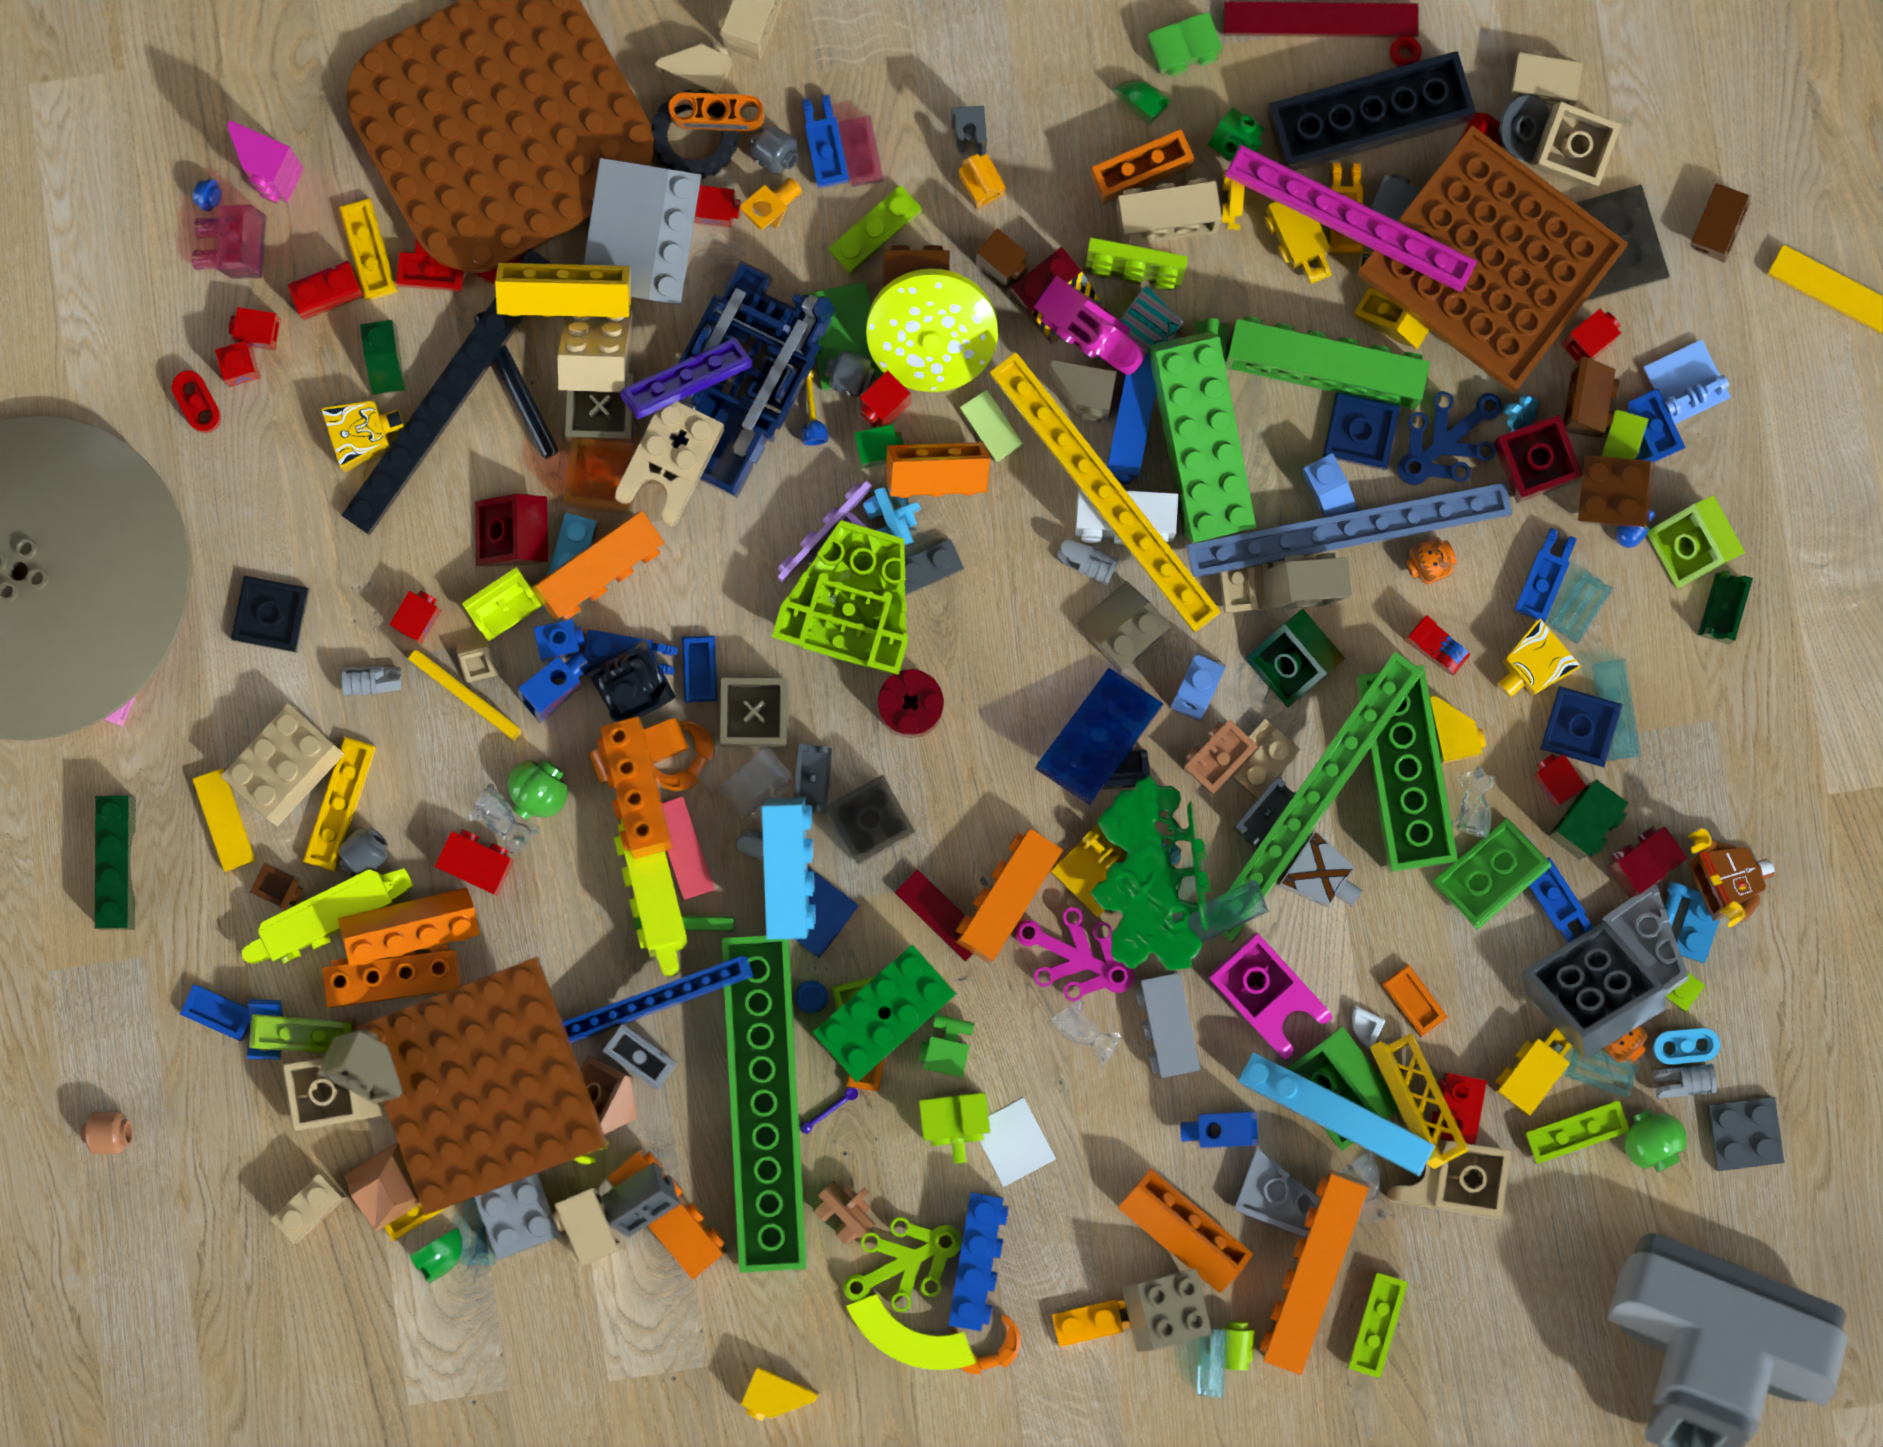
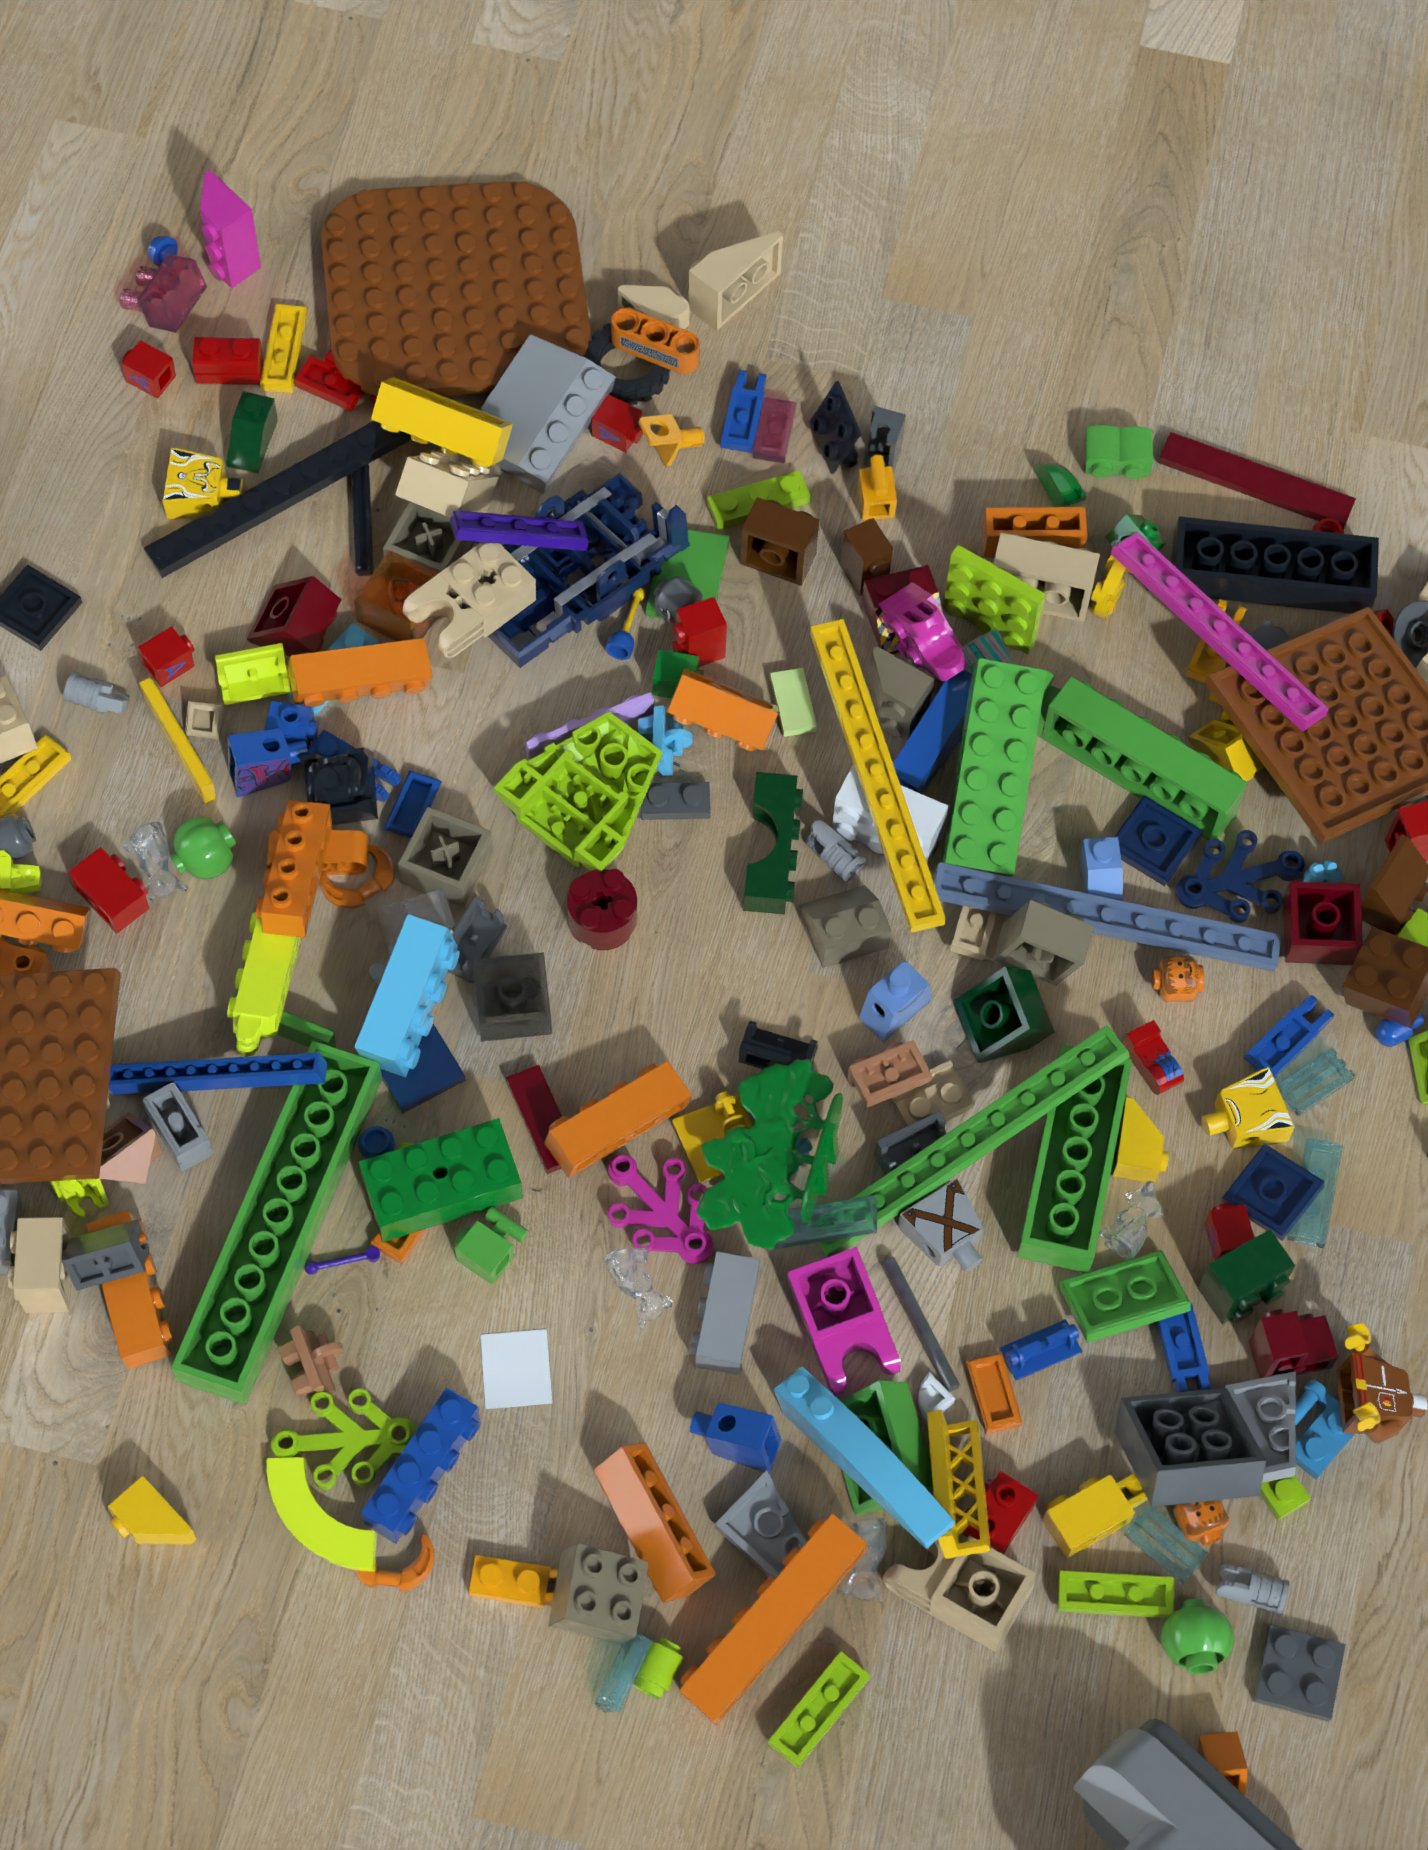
camera: 20 degrees right, 20 degrees down
red plate [172,371,222,433] -> none
red brick [215,341,261,387] -> none
coral tile [662,796,716,901] -> none
dark grey head [749,125,799,174] -> none
neon yellow dish [866,269,998,392] -> none
lime brick [919,1093,990,1164] -> none
clear blue plate [1035,668,1164,805] -> none
yellow brick [1264,201,1332,285] -> none
medium azure plate [1652,1028,1720,1065] -> none
none -> dark green arch [743,772,803,915]
none -> black hinge [809,381,862,474]
none -> flat silver bar [882,1257,960,1392]
none -> blue hinge [1000,1319,1083,1381]
none -> orange brick [1198,1731,1248,1794]

